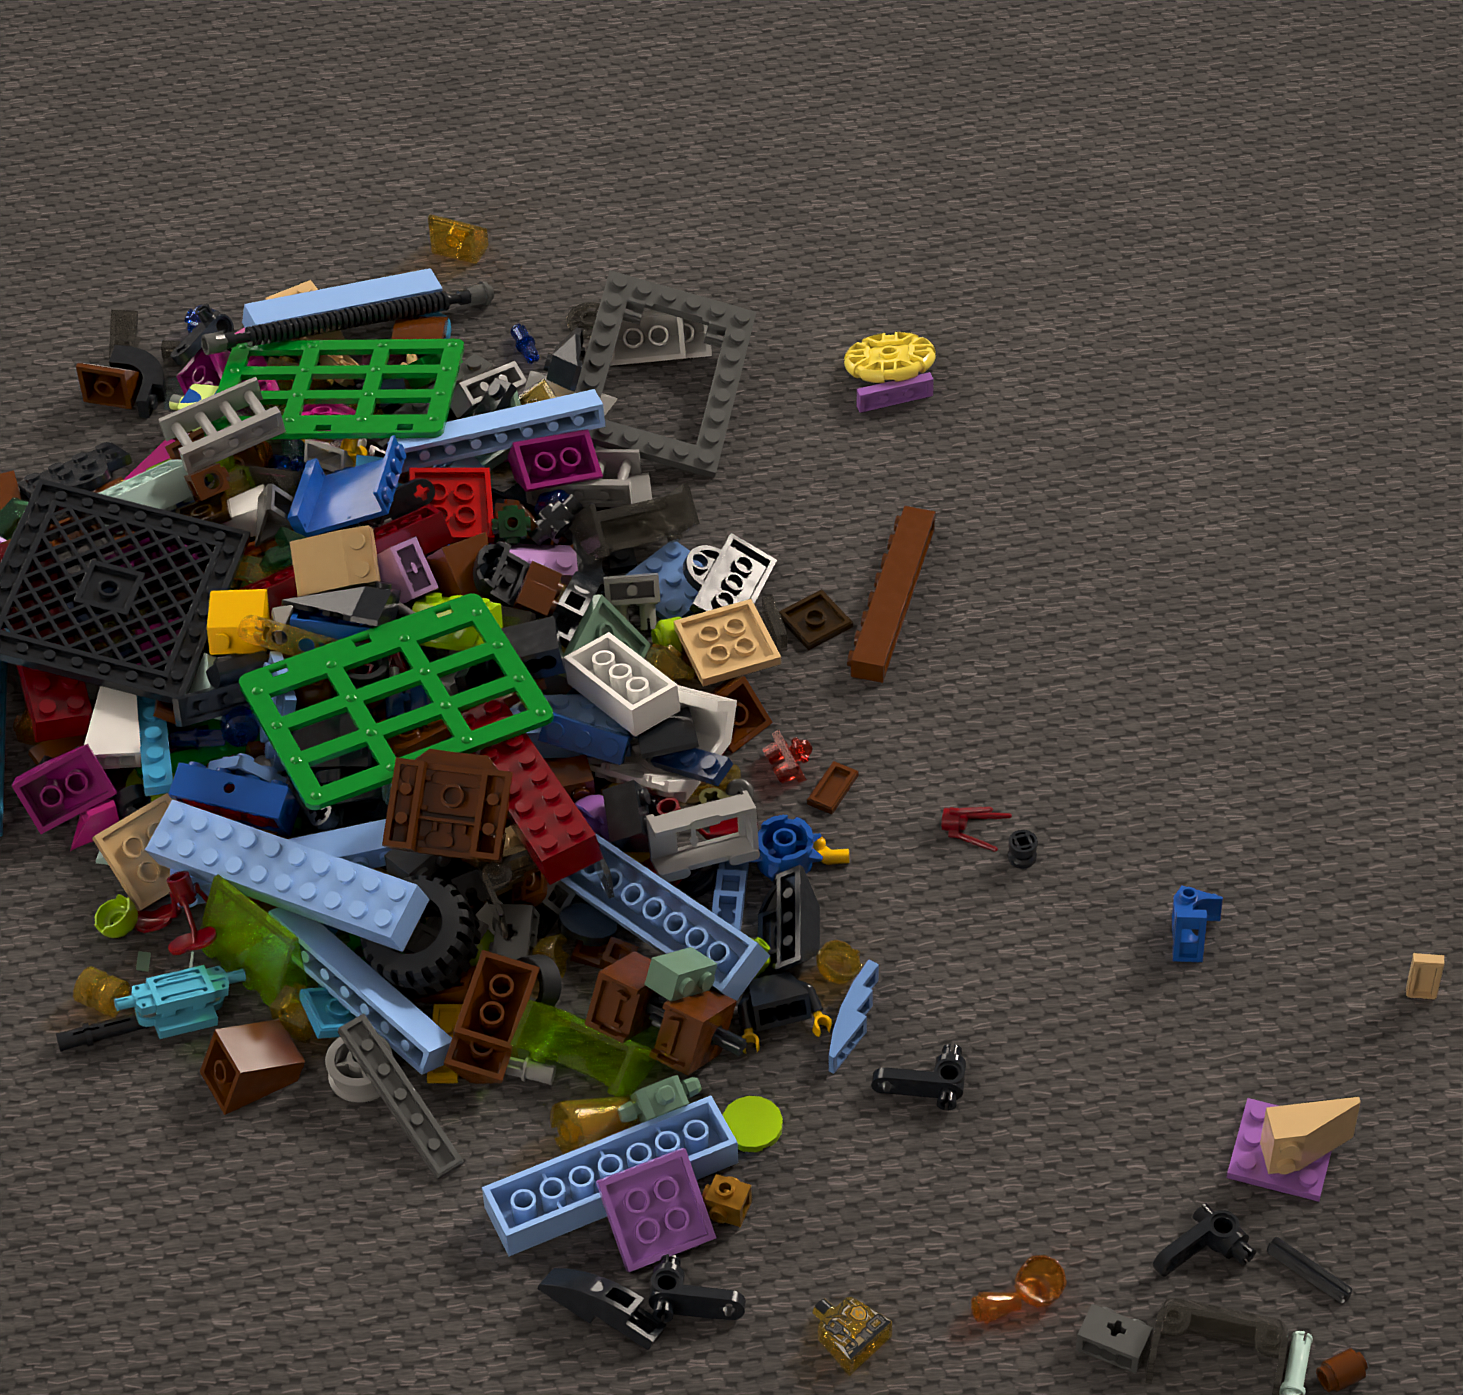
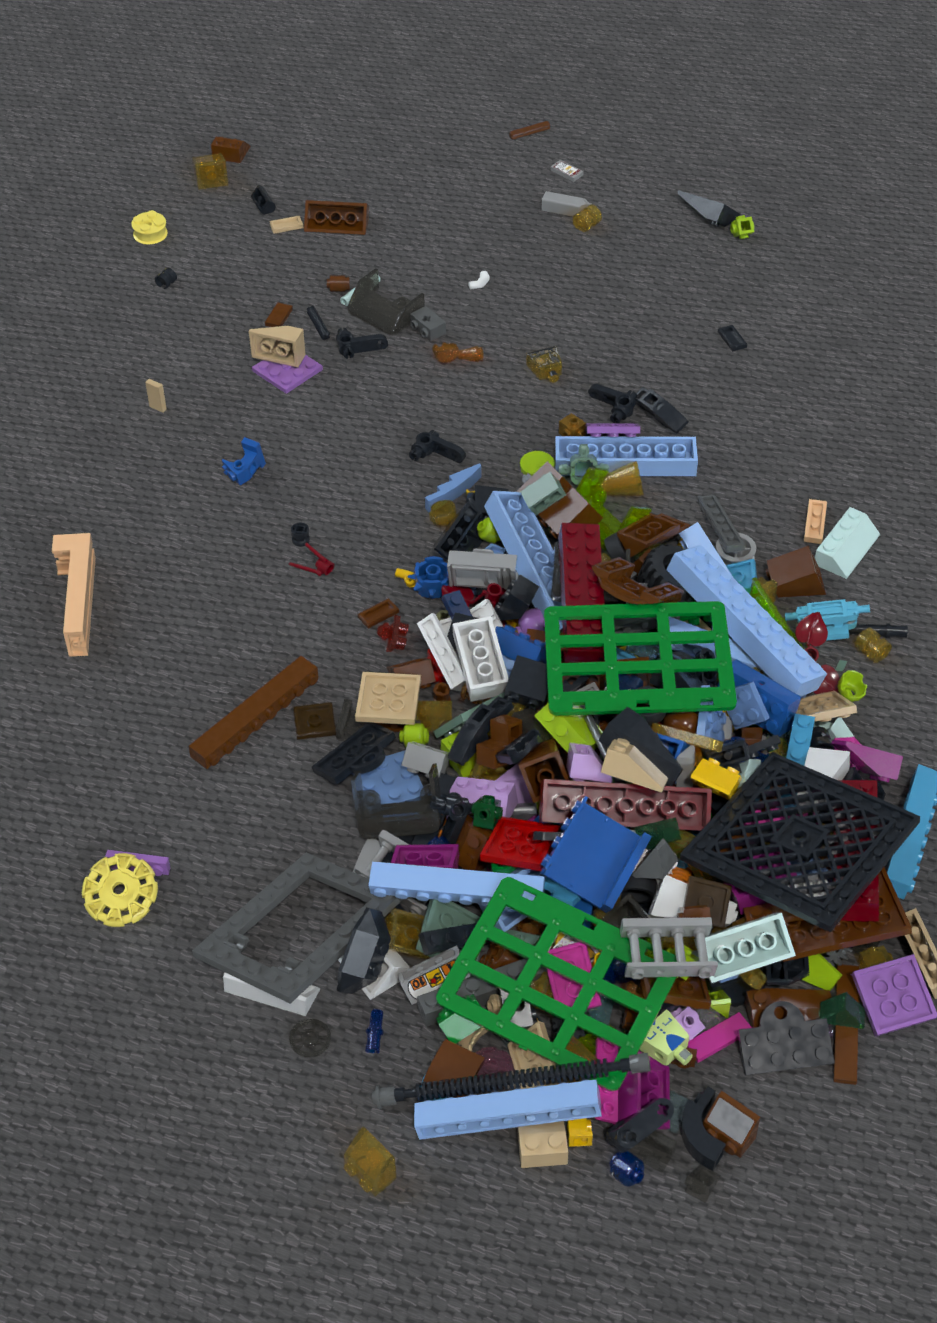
camera: 155 degrees left, 0 degrees up
none -> light nougat brick [52,533,96,657]
none -> reddish brown tile [265,302,293,327]
none -> light nougat plate [804,499,827,544]
none -> light aqua slope [815,507,880,579]

